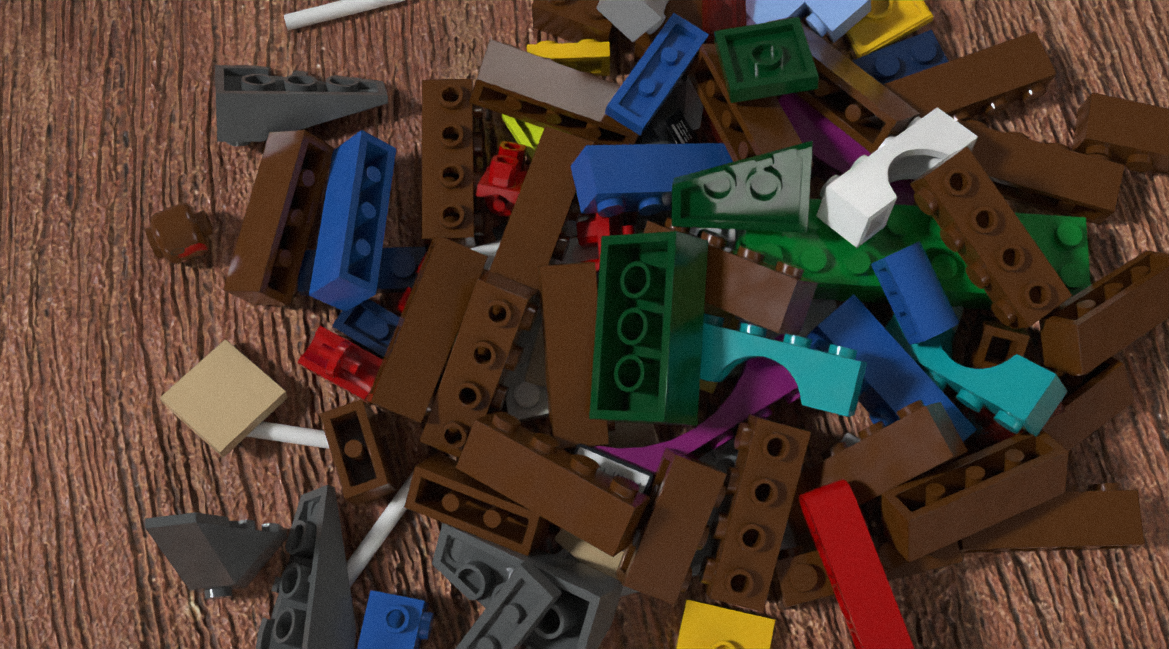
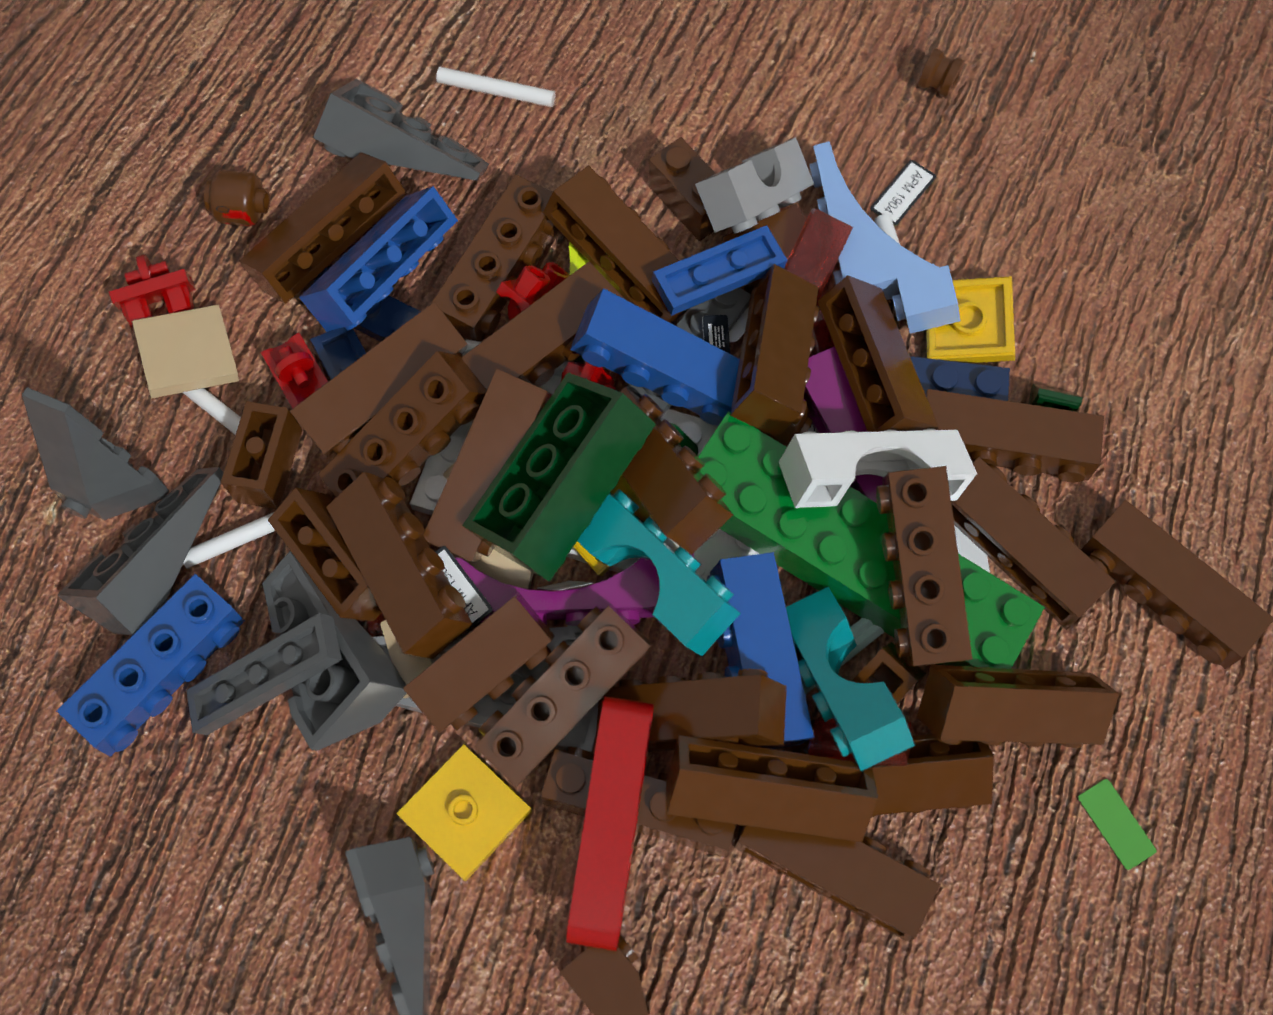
camera: 30 degrees right, 5 degrees down
yellow plate [527,39,610,76] -> none
dark green wing [672,140,813,233] -> none
dark green plate [714,17,819,103] -> none
blue brick [871,241,959,345] -> none
none -> red hips [109,254,196,329]
none -> white sticker [537,581,594,591]
none -> dark green slope [1028,384,1083,412]

